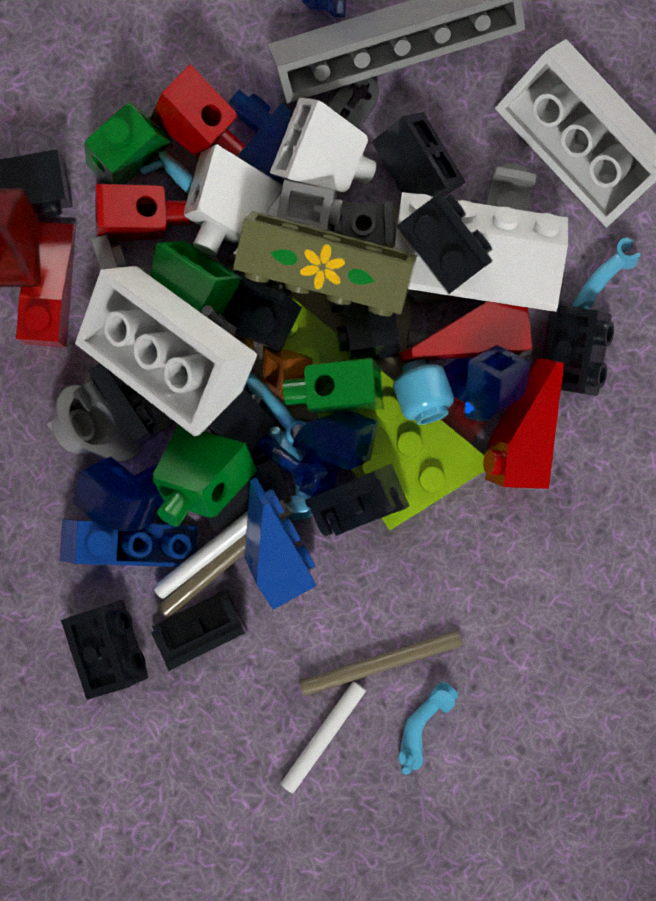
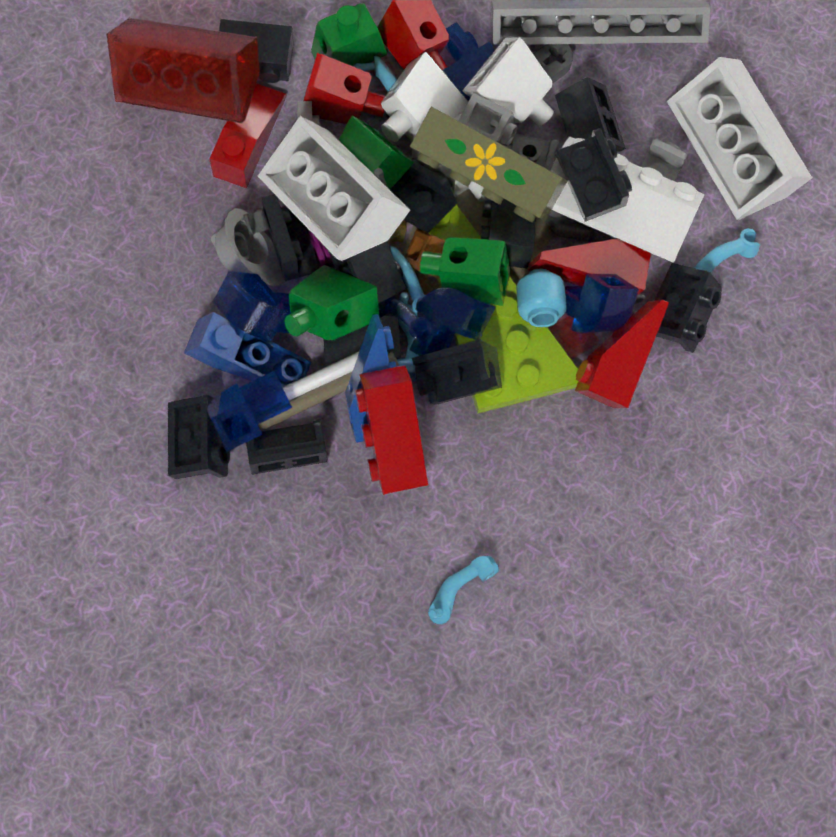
camera: 15 degrees right, 15 degrees down
white bar [280,681,366,793] -> none
dark tan bar [299,630,463,697] -> none
none -> clear blue brick [207,371,292,451]
none -> red brick [355,365,428,495]

